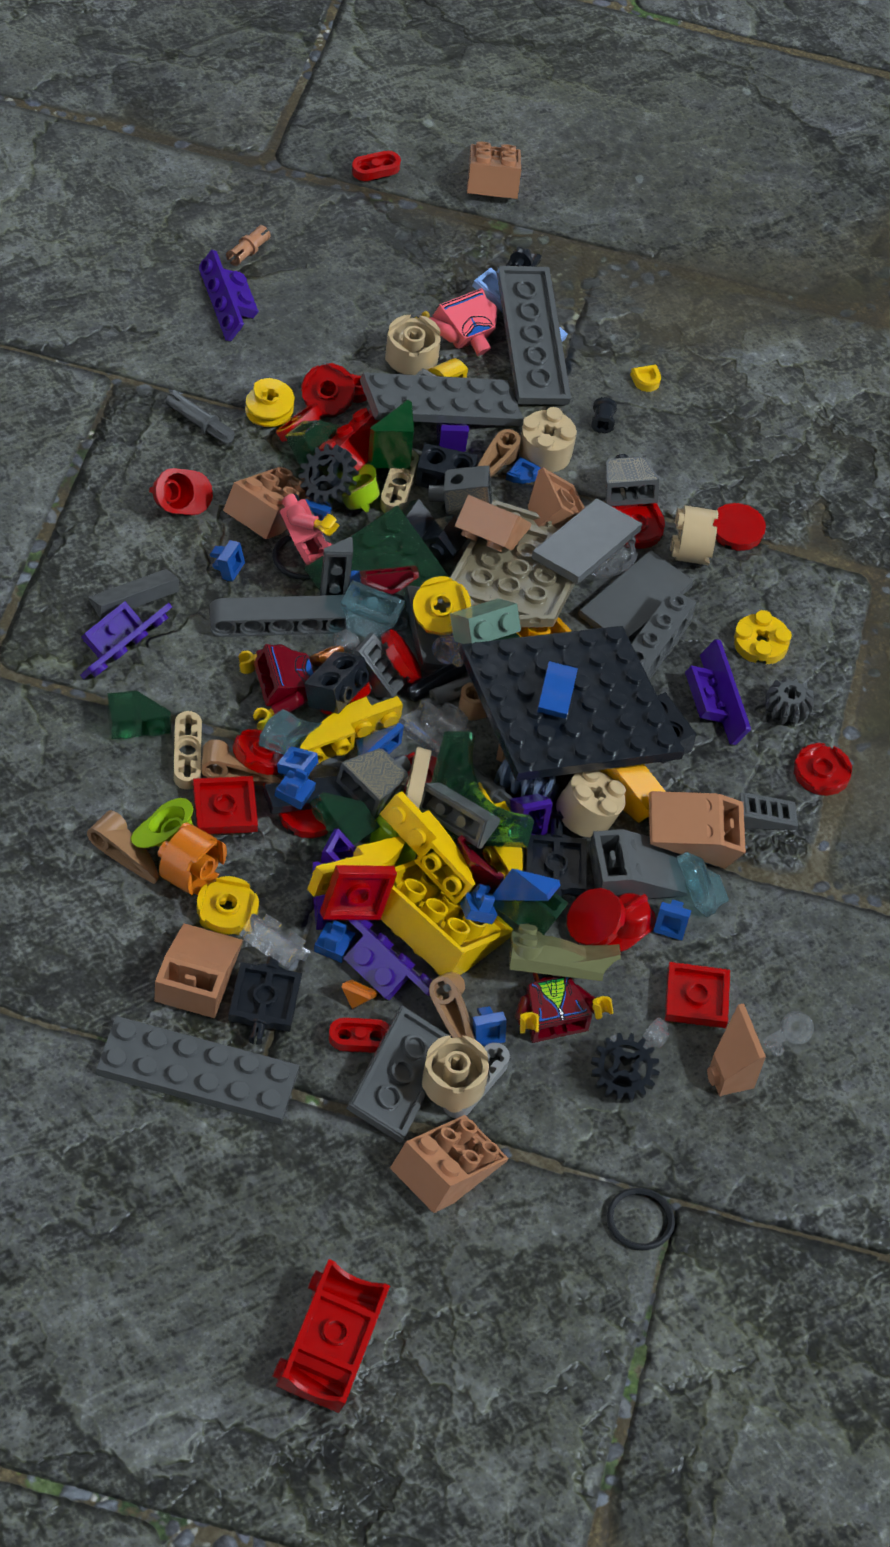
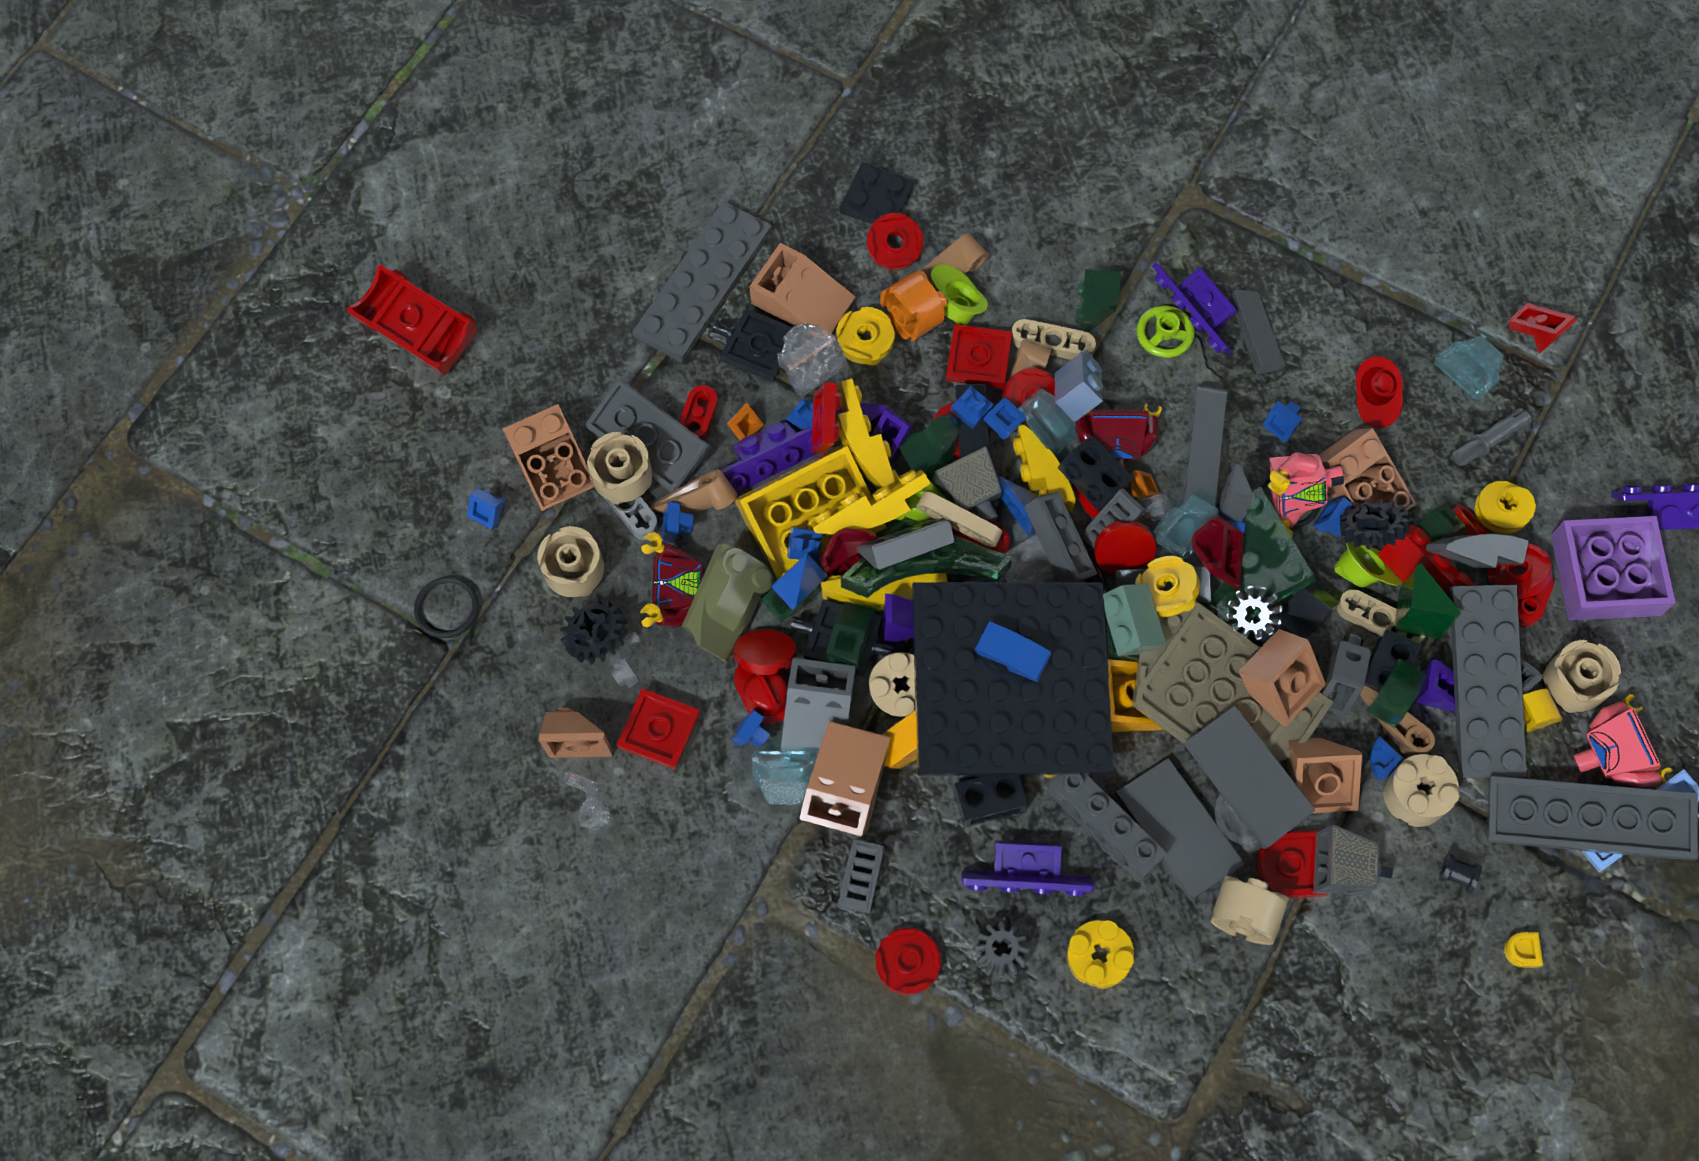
camera: 115 degrees right, 15 degrees up
red tile [713,503,766,551] -> none
none -> blue tile [467,488,506,530]
none -> tan brick [537,526,604,597]
none -> clear green slope [826,601,875,669]
none -> black plate [840,162,914,224]
none -> red tile [866,213,924,271]
none -> dark grey slope [1025,491,1097,583]
none -> sand blue hinge [1055,349,1103,422]
none -> lime piece [1136,305,1195,358]
none -> dark grey gear [1227,585,1283,639]
none -> clear green slope [1366,658,1427,728]
none -> slope [1426,534,1529,568]
none -> clear light blue slope [1434,335,1504,402]
none -> red slope [1508,303,1576,354]
none -> medium lavender slope [1551,516,1676,621]

